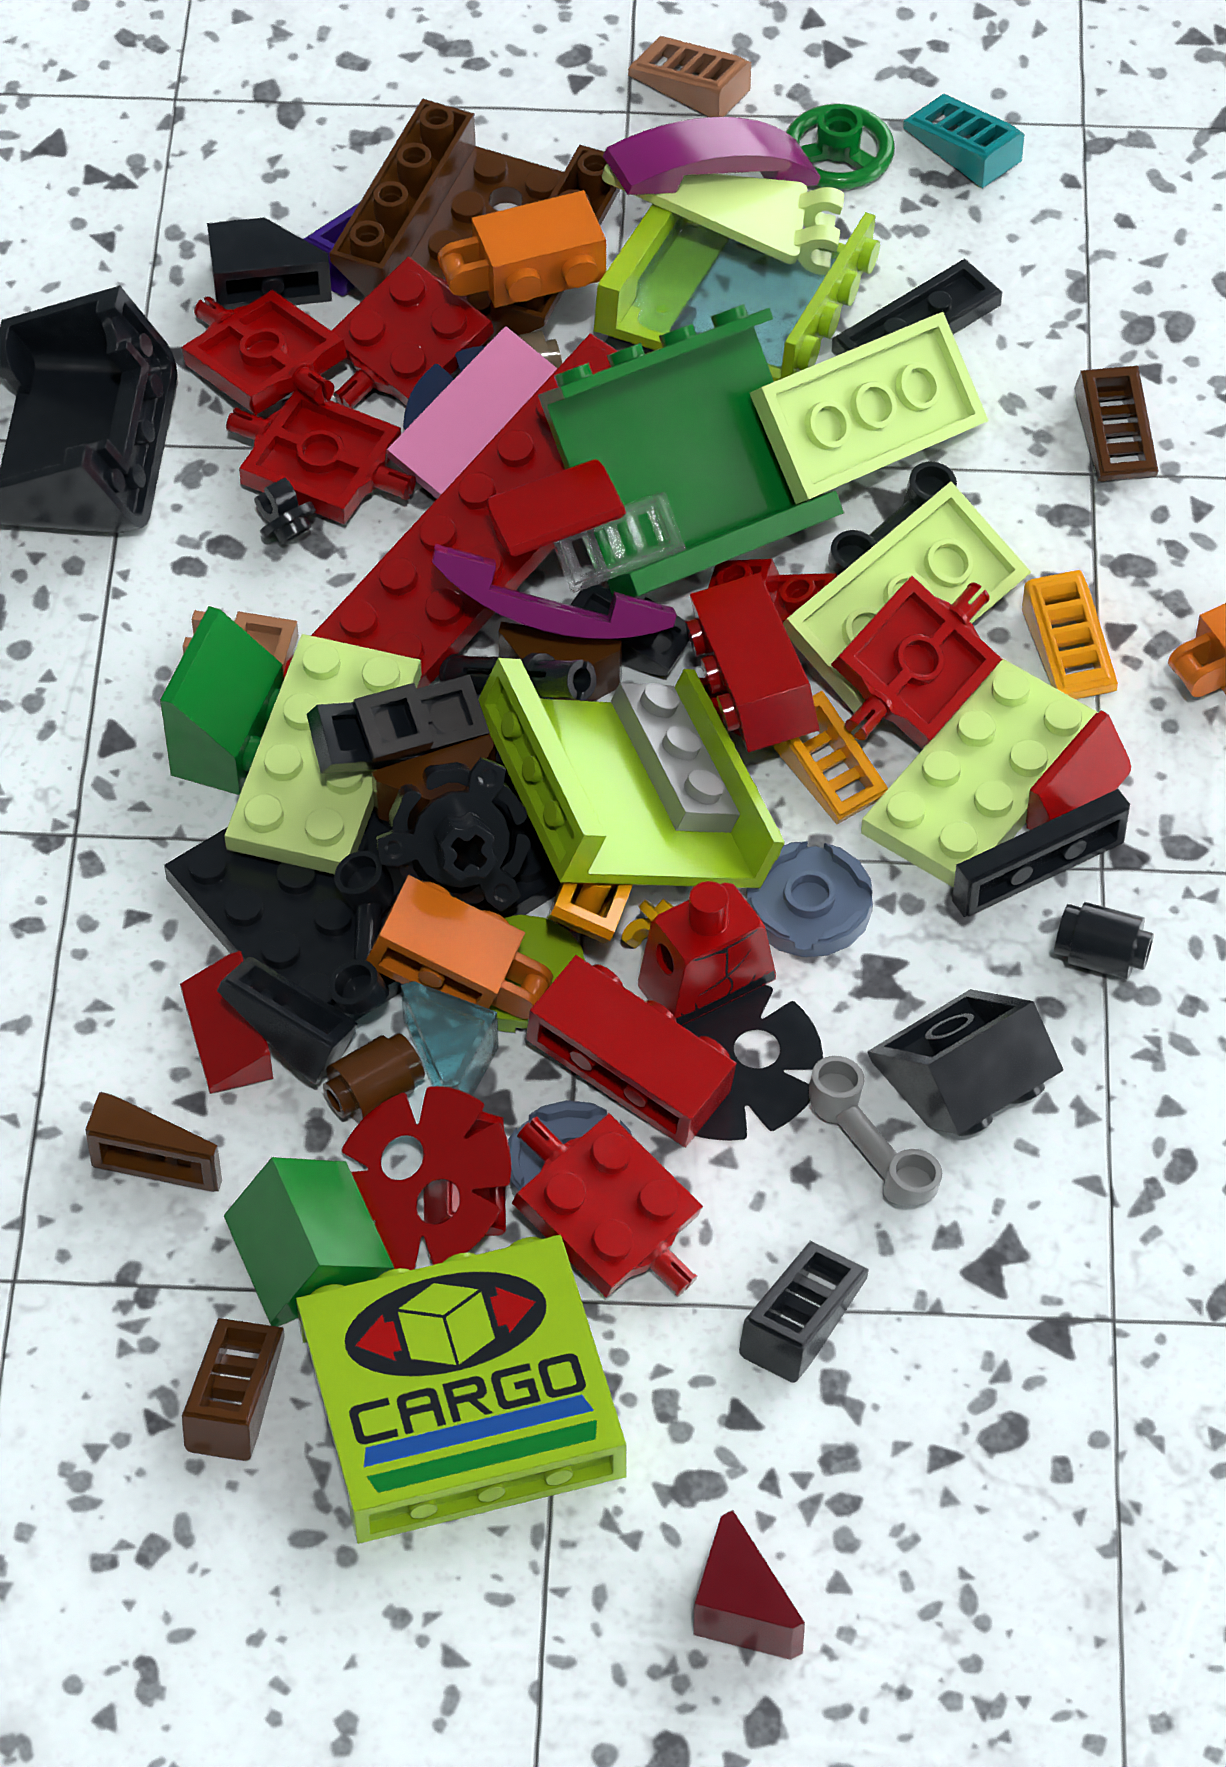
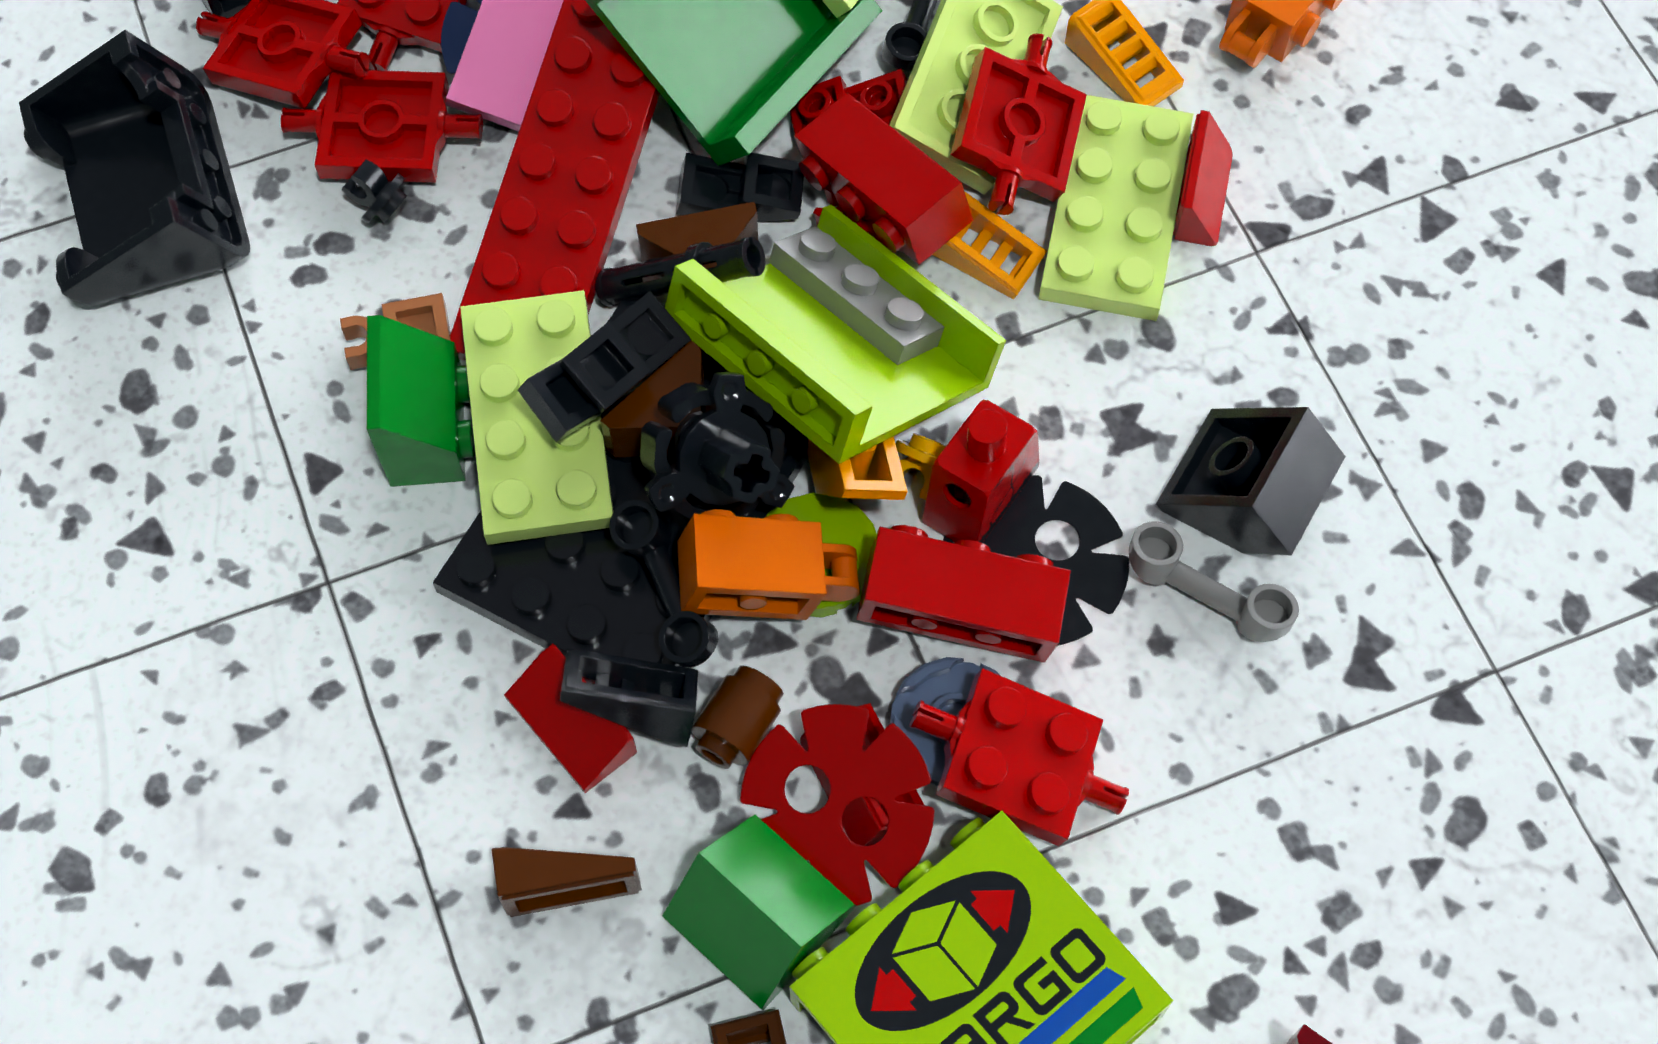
camera: 25 degrees left, 10 degrees up
clear light blue slope [401,981,499,1096] -> none
magenta slope [432,544,677,639] -> none
red slope [486,459,626,557] -> none
clear slope [553,491,686,593] -> none
black slope [739,1240,869,1383] -> none
sand blue tile [746,841,873,957] -> none
black tile [952,789,1130,917] -> none
black brick [1054,902,1154,979] -> none

